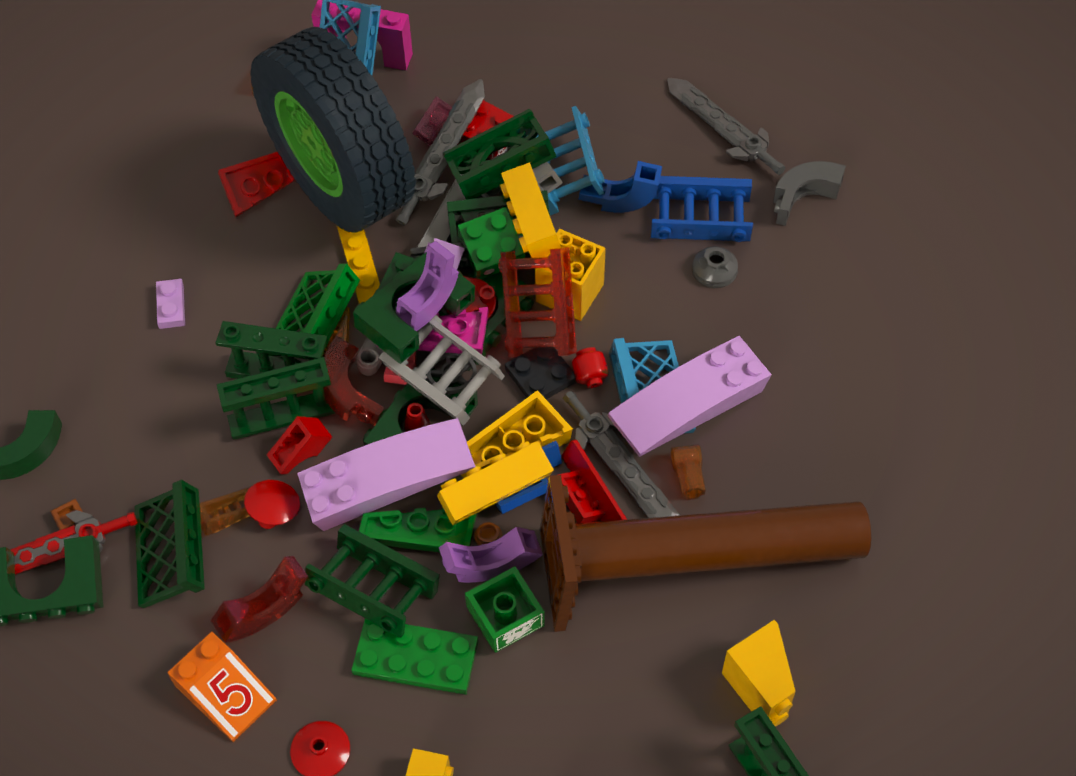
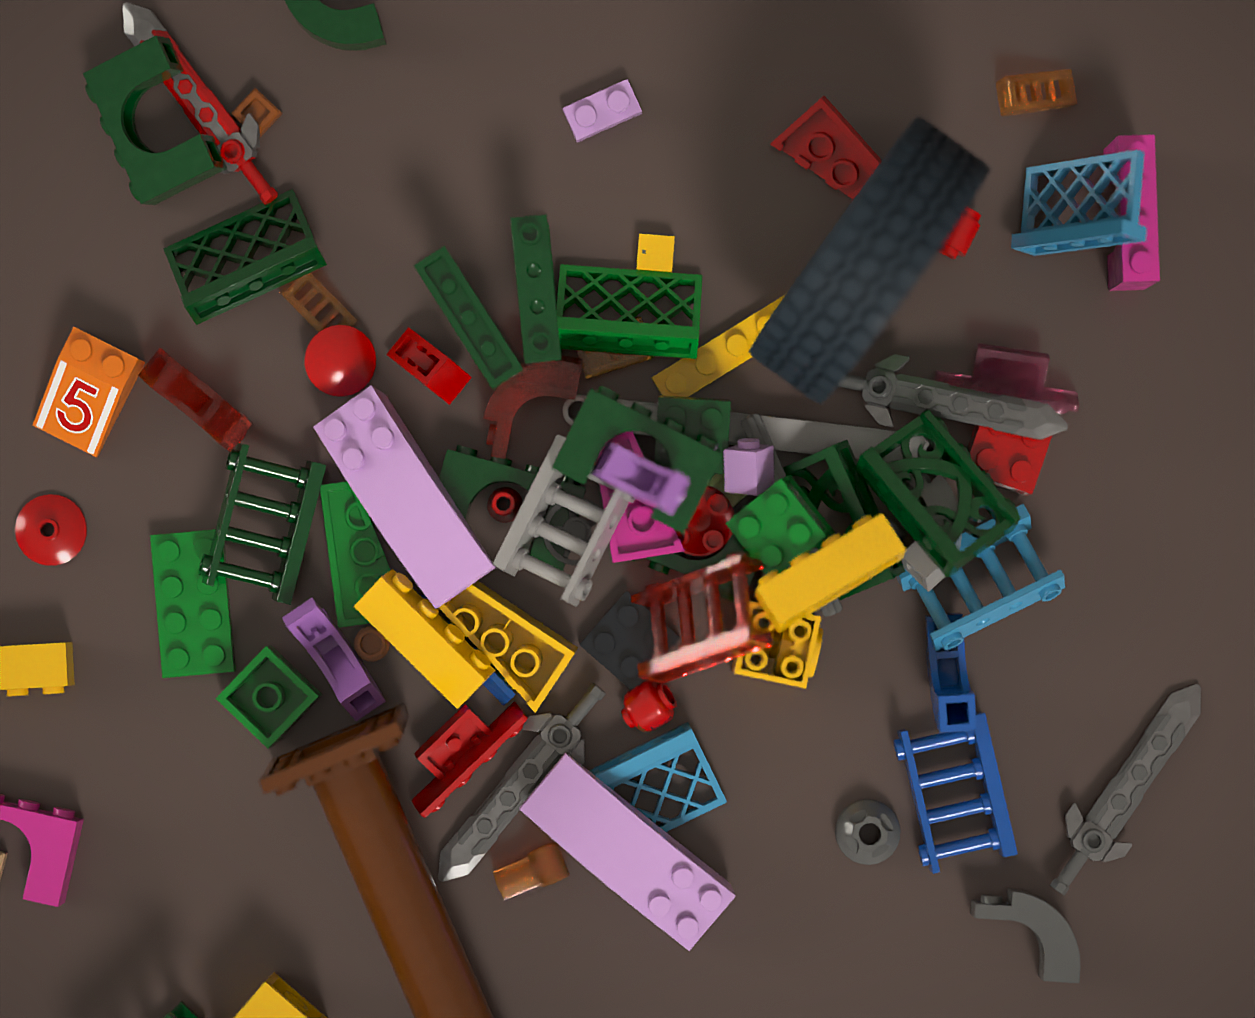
camera: 75 degrees right, 30 degrees up
none -> yellow tile [636,234,675,273]

